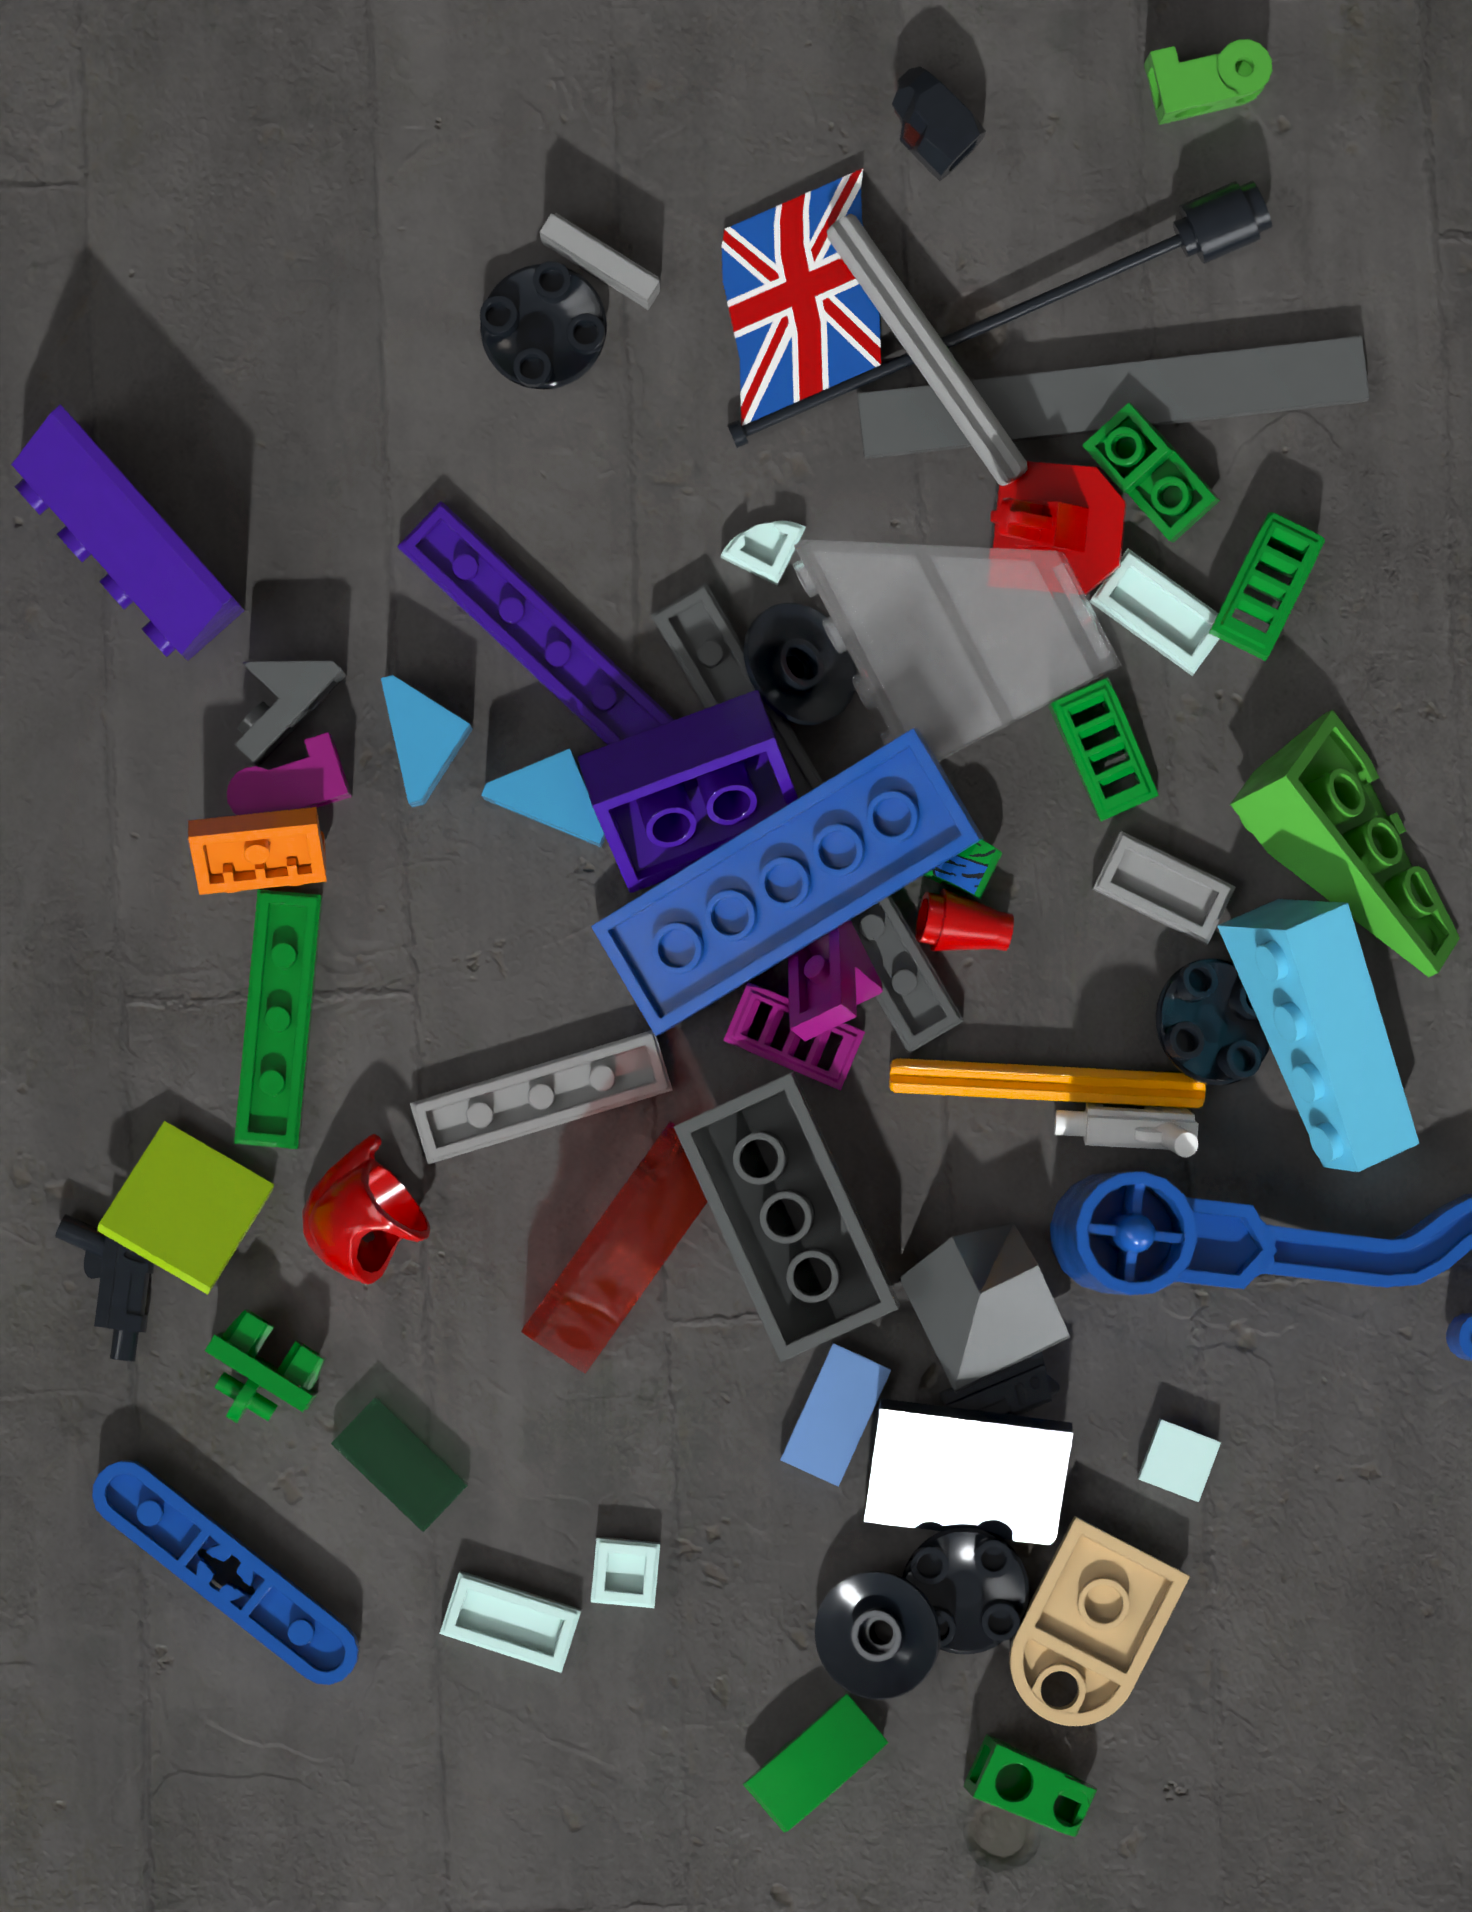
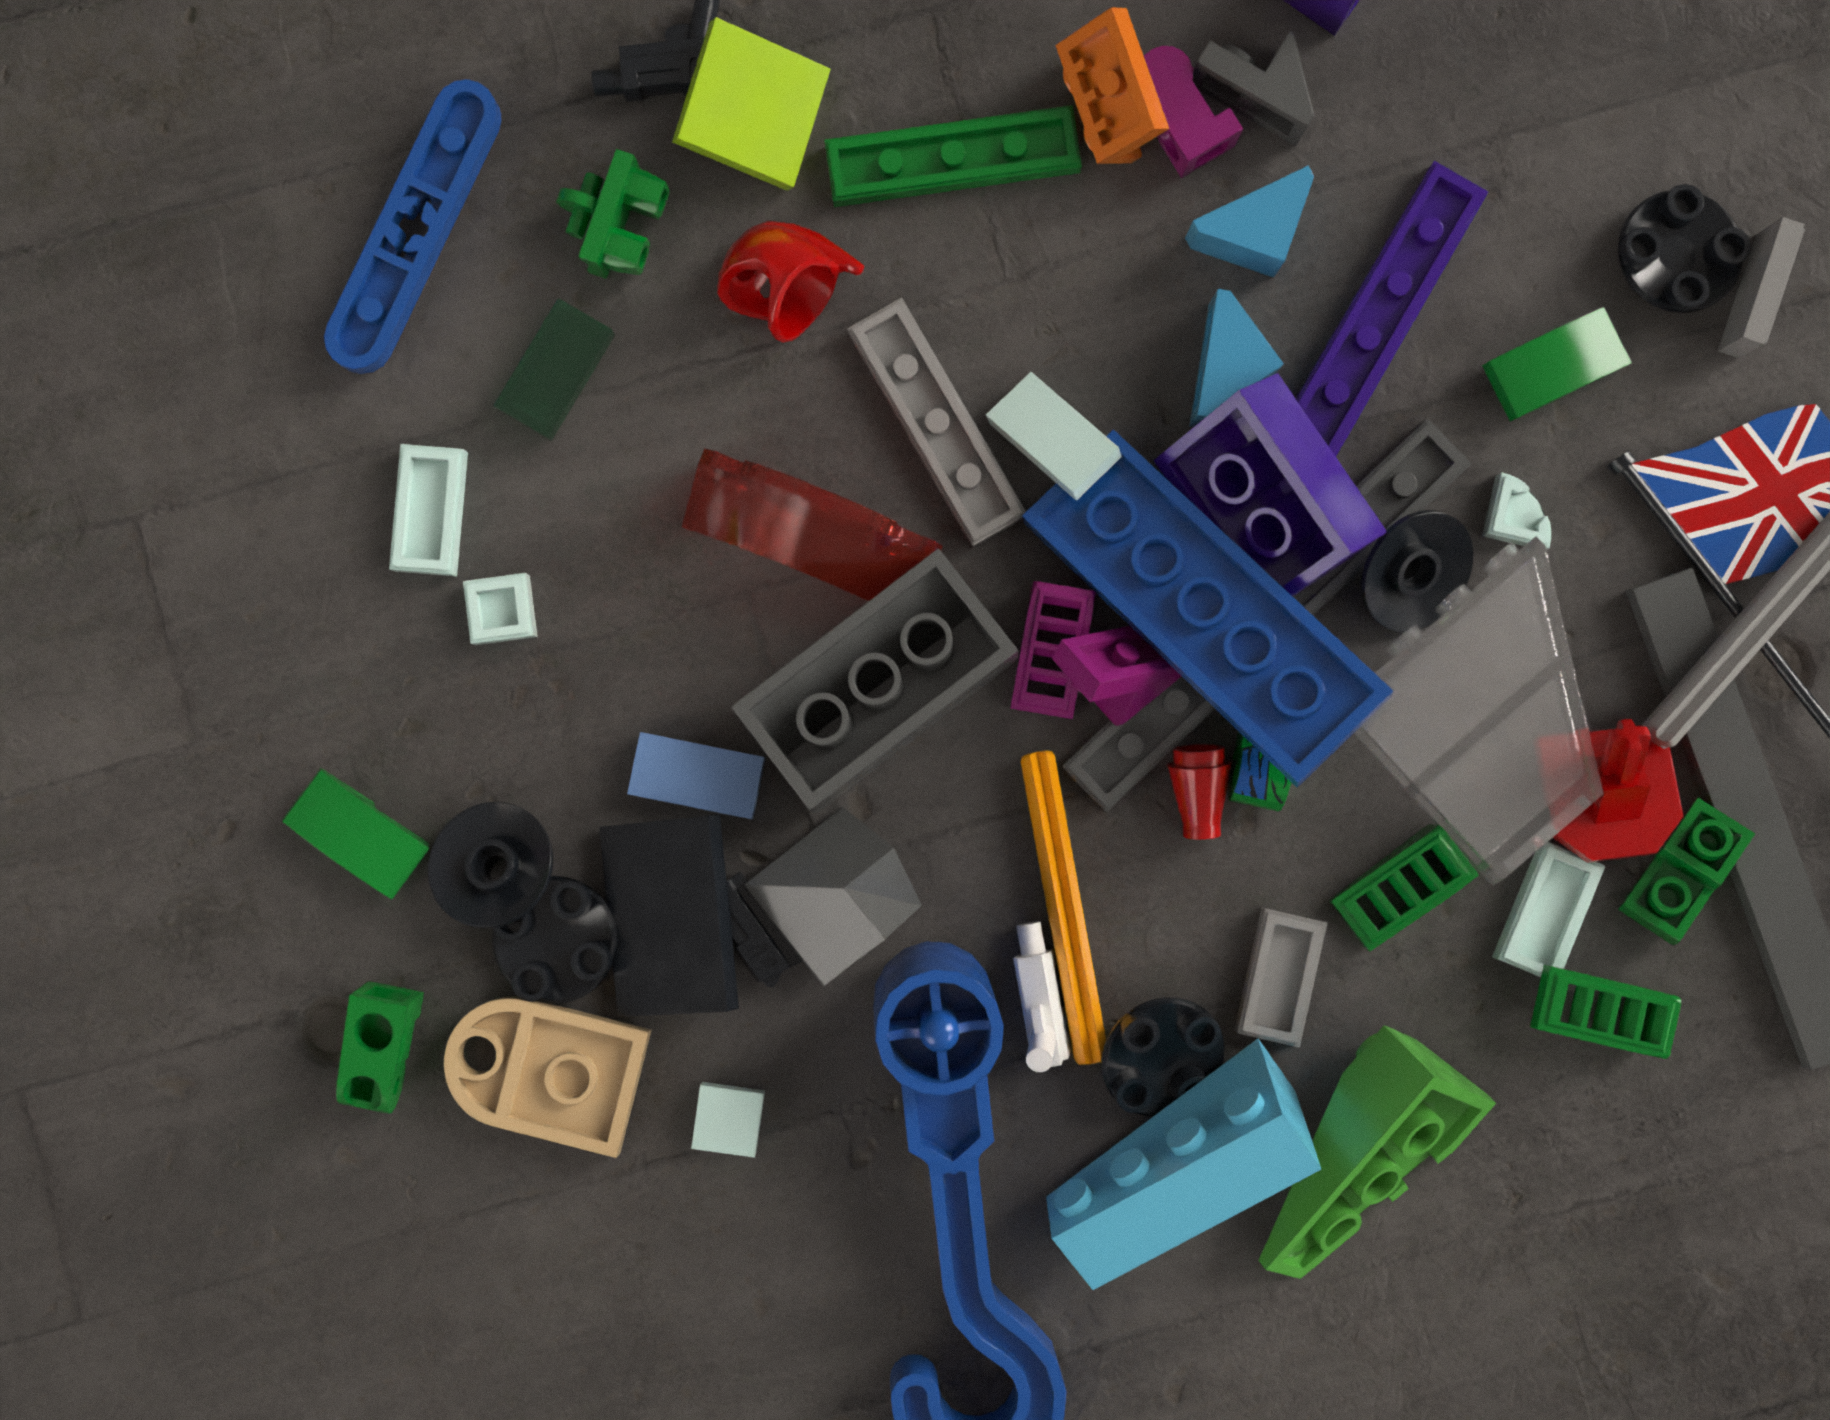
camera: 85 degrees right, 0 degrees up
none -> light aqua tile [986,372,1122,501]
none -> green slope [1482,307,1632,422]

